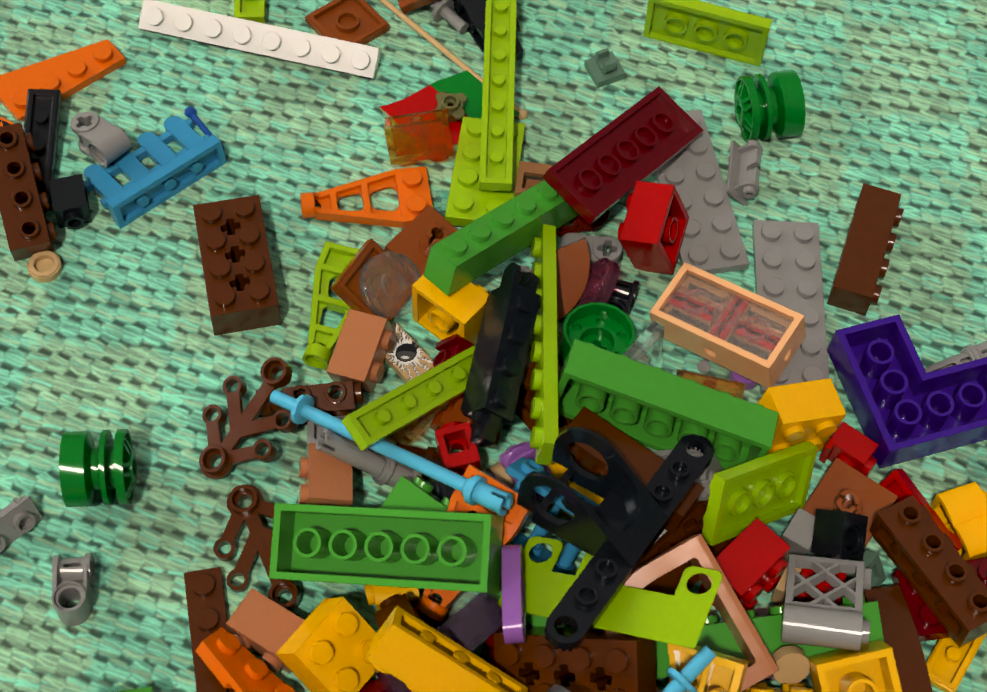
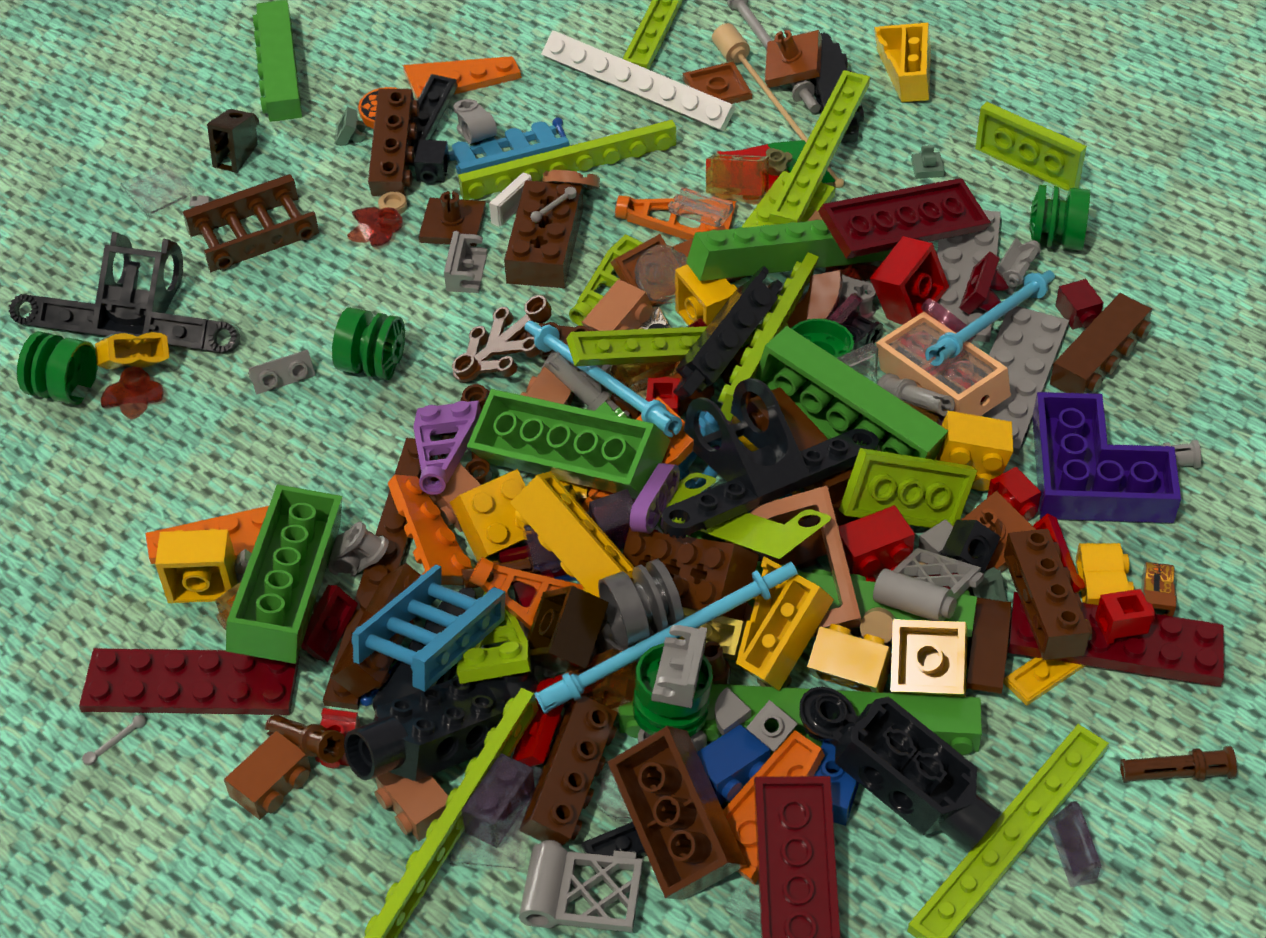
camera: 25 degrees right, 10 degrees down
light grey piece [52,553,95,626] -> none
none -> clear red plate [347,207,403,247]
none -> medium lavender plate [413,400,482,495]
none -> reddish brown tile [419,191,486,247]
none -> light grey hinge [444,231,487,293]
none -> lime plate [458,120,676,200]
none -> white tile [489,172,532,227]
none -> light grey hinge [530,187,576,223]
none -> nougat tile [542,170,600,190]
none -> clear tile [668,187,734,227]
none -> light grey pin [877,373,955,416]
none -> clear pink tile [921,298,977,343]
none -> medium azure bar [925,270,1055,366]
none -> dark red tile [959,252,1008,314]
none -> dark red brick [1055,279,1104,330]

